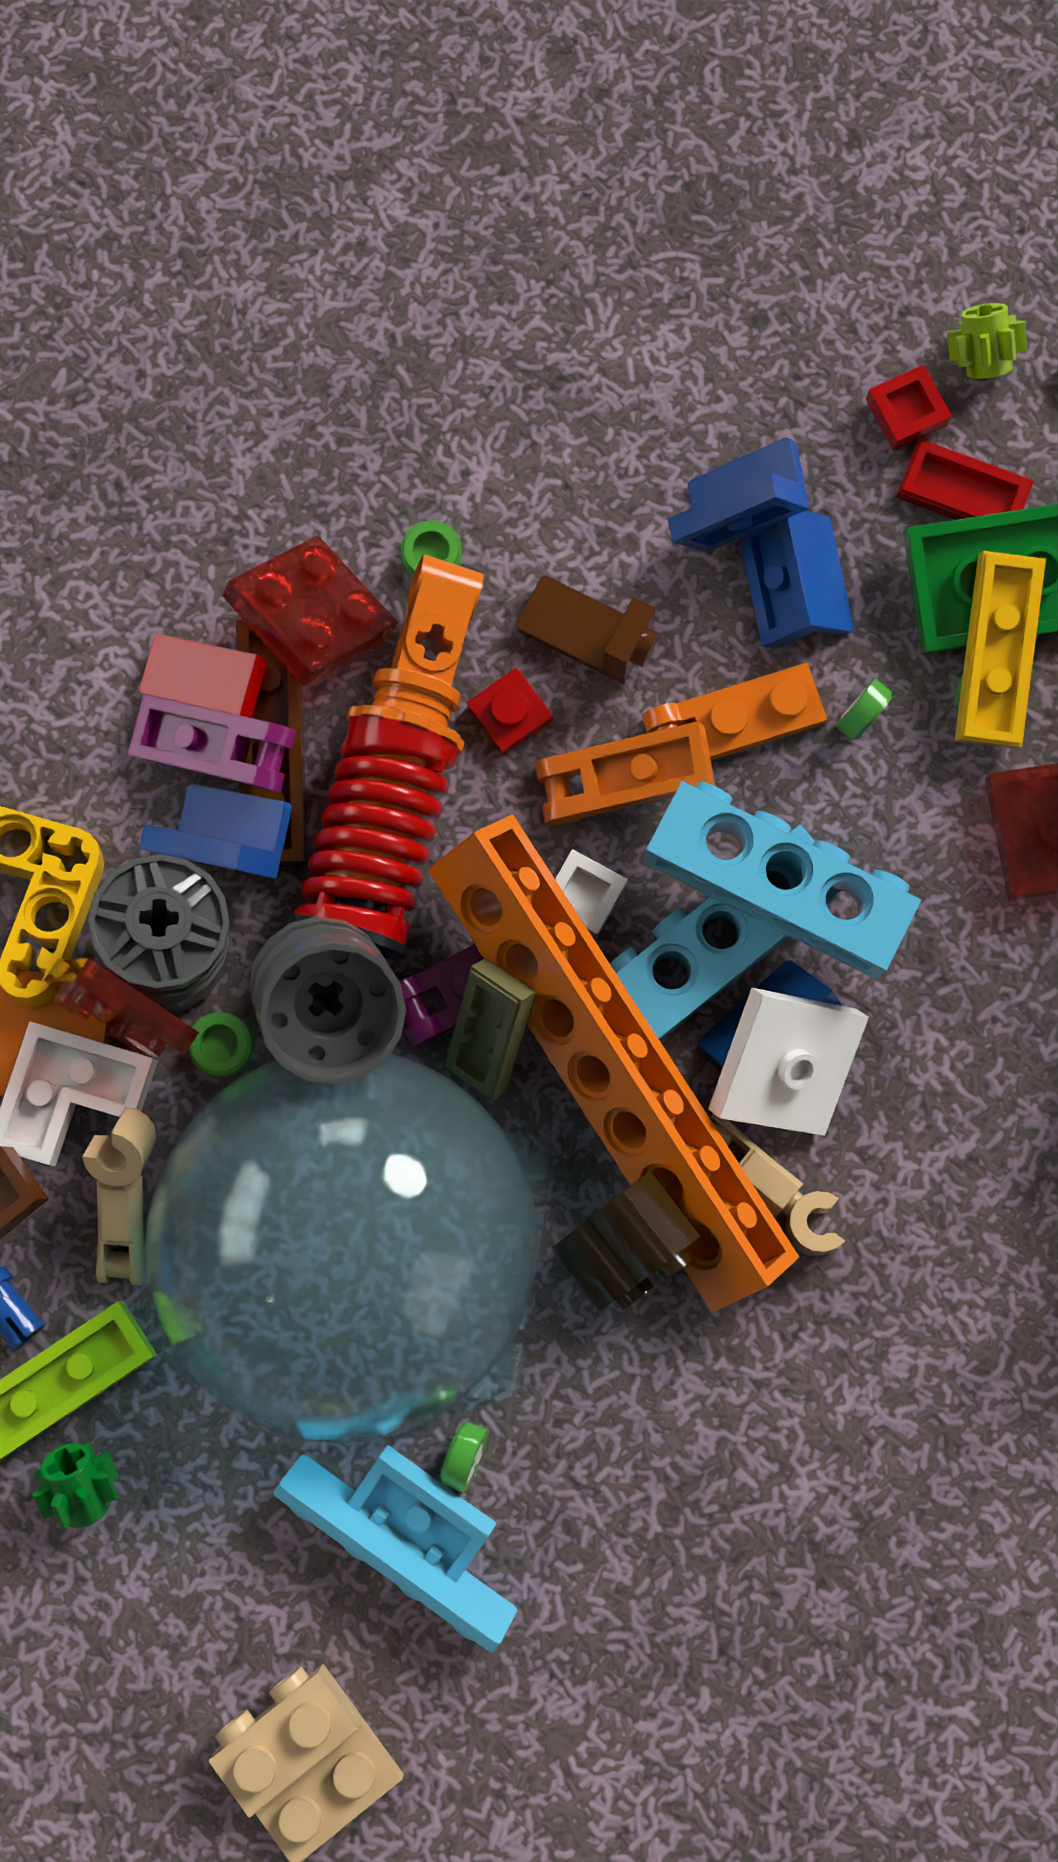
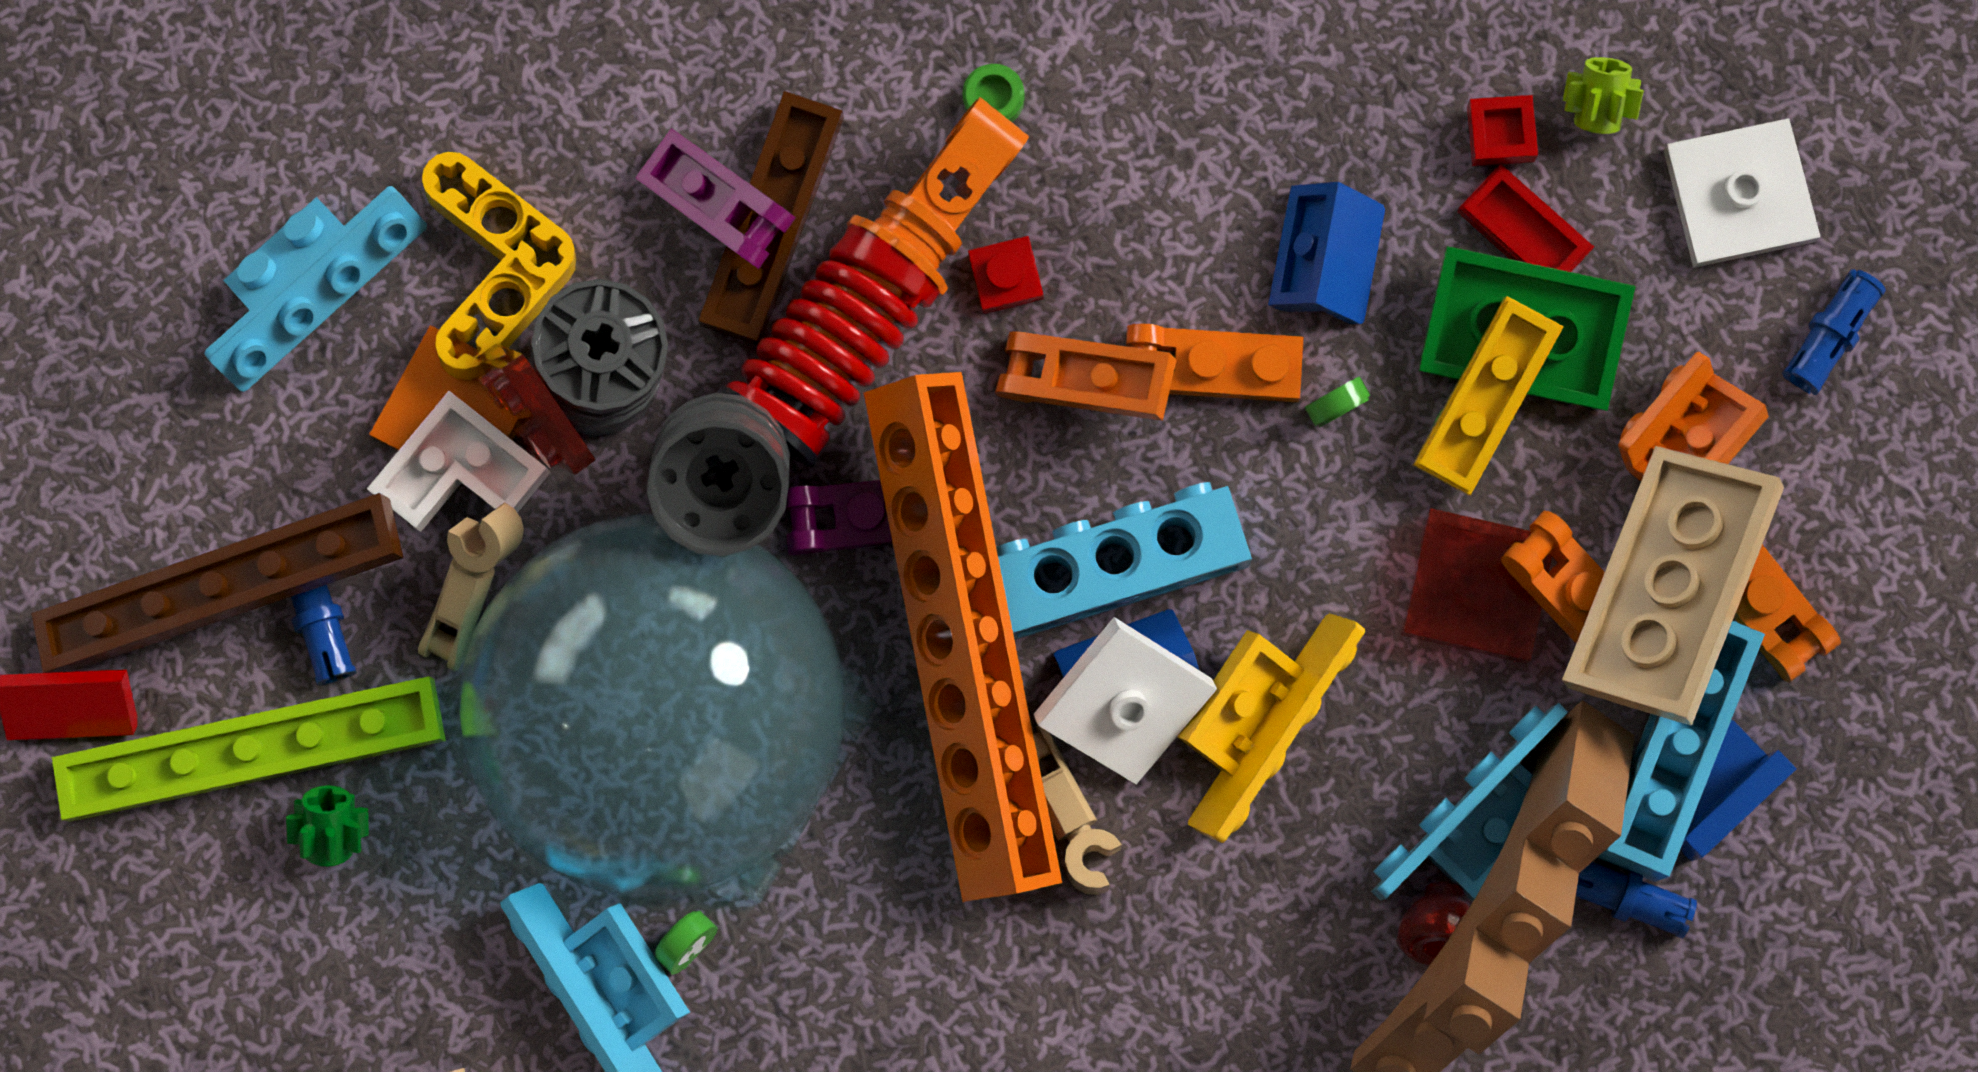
camera: 25 degrees right, 0 degrees up
tile [138,633,268,718] -> none
blue panel [139,784,292,879] -> none
bright green tile [187,1012,253,1077] -> none
clear red plate [222,535,399,686] -> none
olive plate [444,958,536,1101] -> none
reddish brown bracket [516,576,660,684] -> none
dark brown brick [552,1171,700,1311] -> none
white plate [555,849,628,938] -> none
medium azure brick [643,781,921,980] -> none
blue panel [668,437,810,551] -> none
none -> yellow bracket [1177,613,1365,843]

